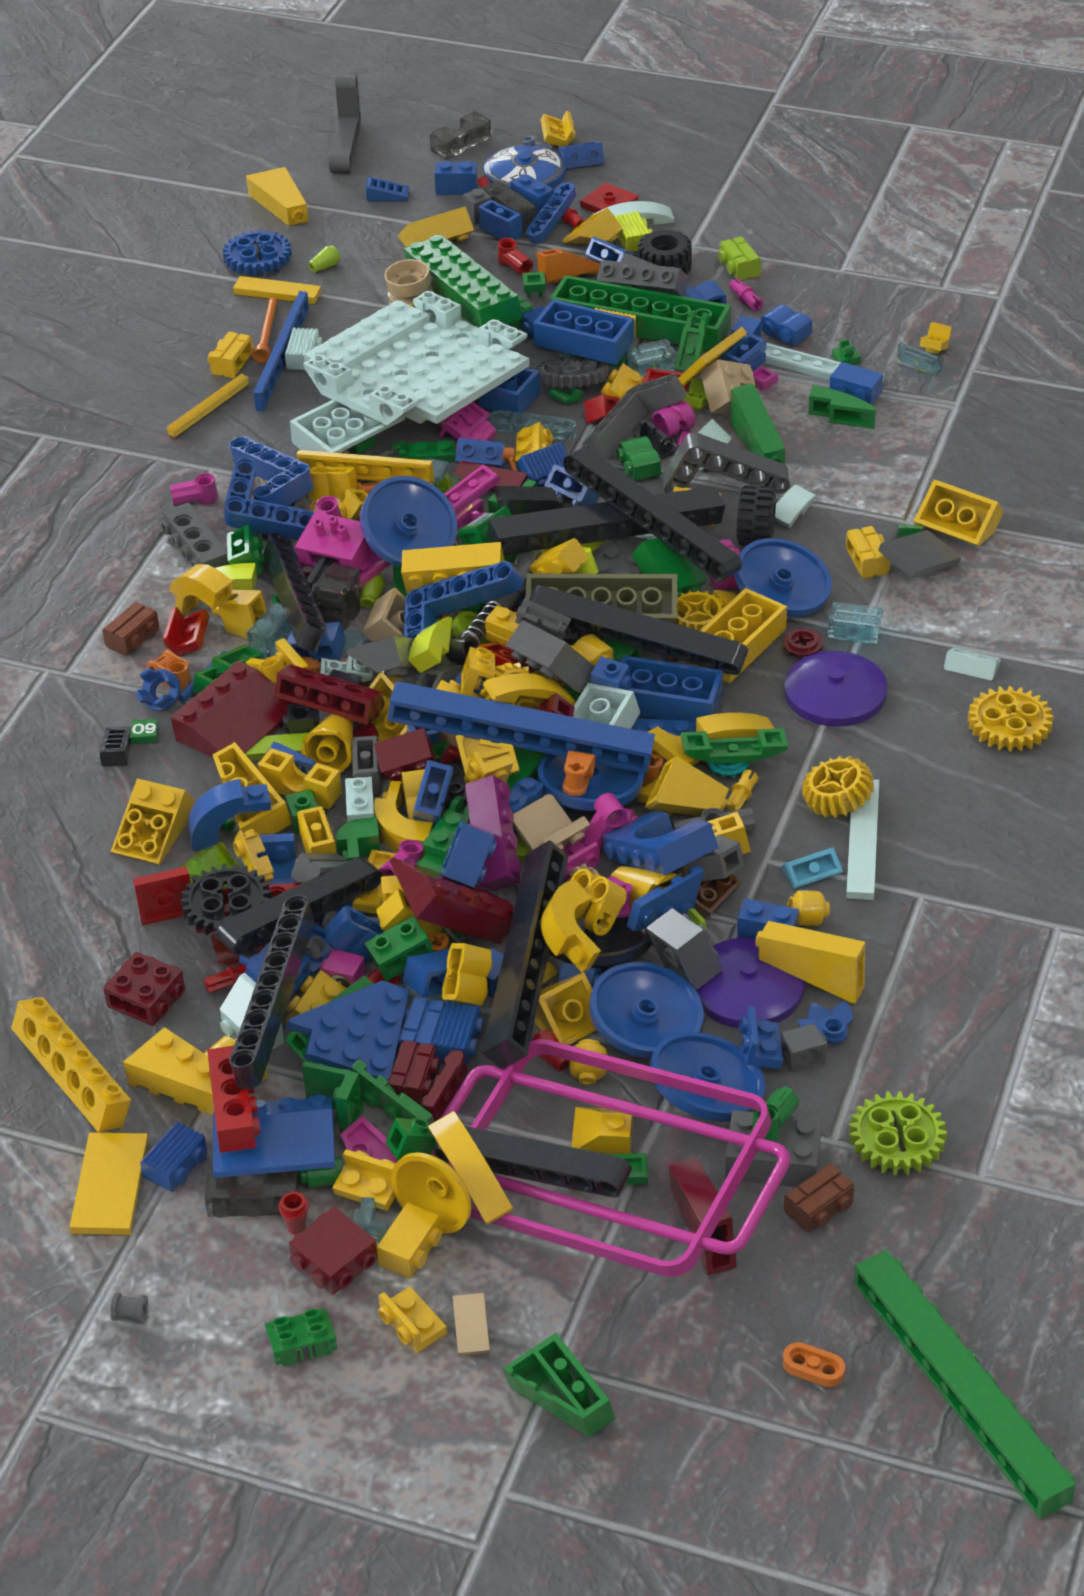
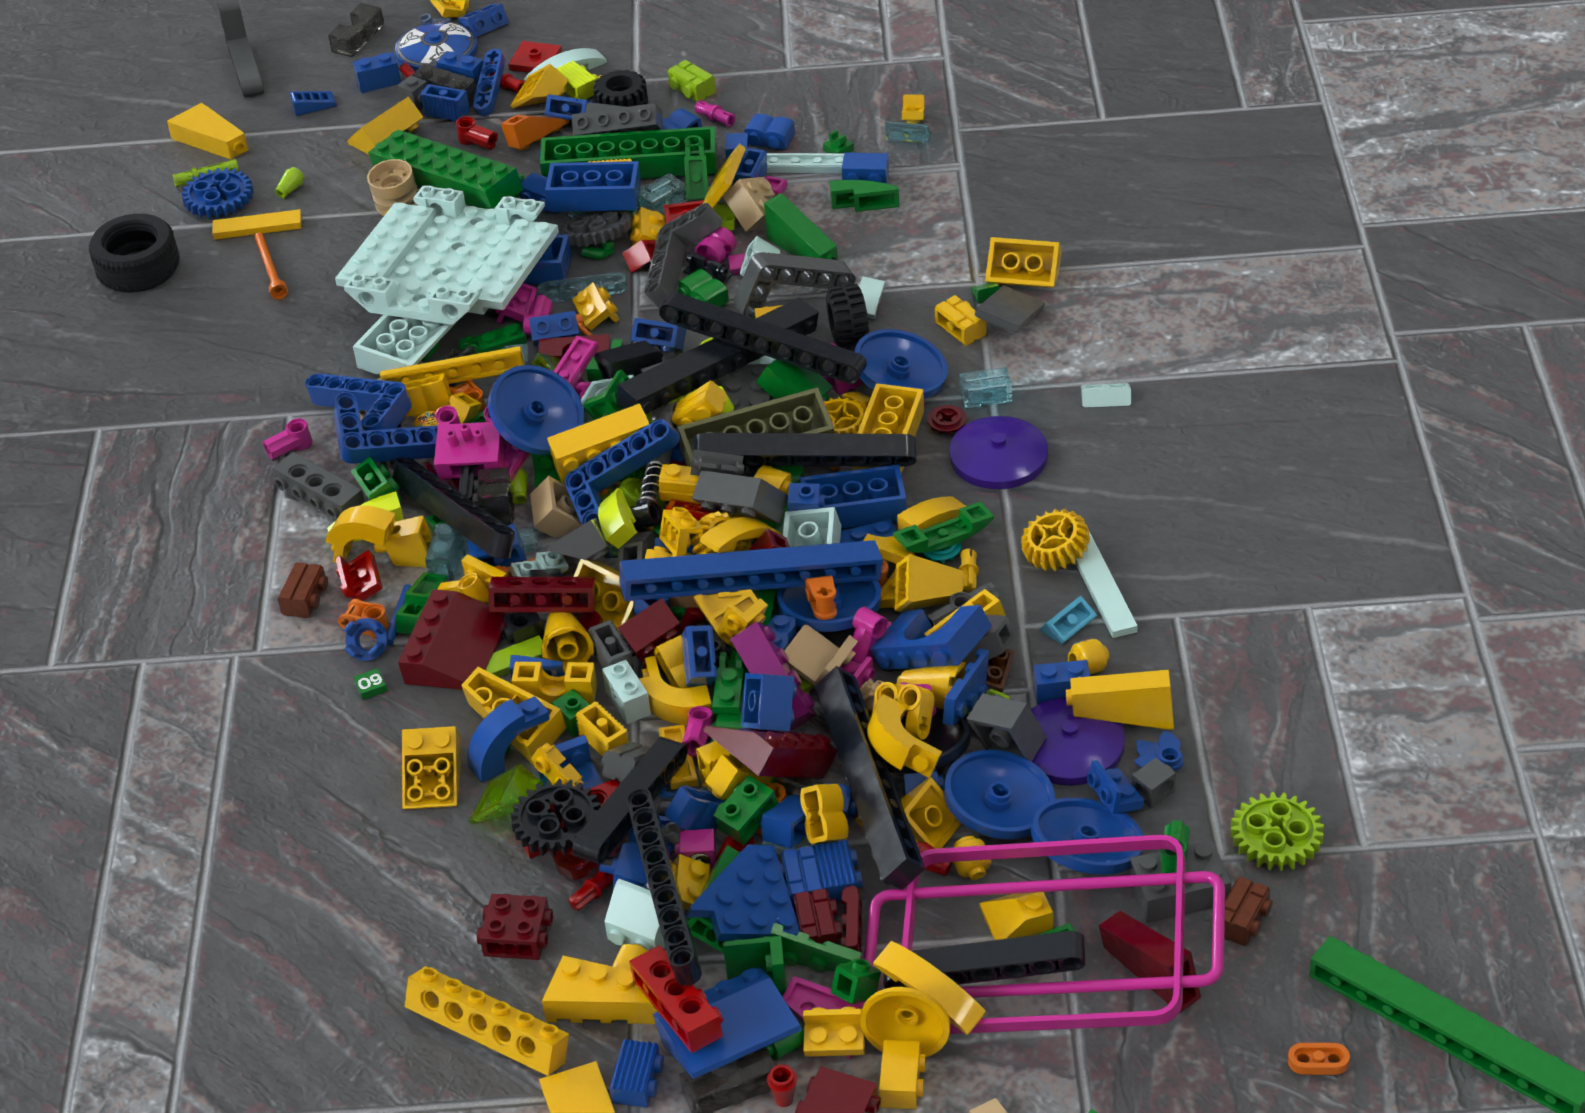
camera: 20 degrees left, 0 degrees up
black slope [99,727,131,766] -> none
red plate [133,866,191,926] -> none
yellow axle [167,374,249,438] -> none
yellow brick [208,332,253,378] -> none
blue tile [253,291,309,411] -> none
light aqua brick [285,327,323,371] -> none
green brick [336,817,380,861] -> none
clear light blue bracket [354,1197,389,1246] -> none
blue brick [516,442,568,487] -> none
green tile [522,272,546,298] -> none
yellow gear [967,686,1053,752] -> none
none -> black tyre [89,213,179,293]
none -> lime pin [172,159,239,188]

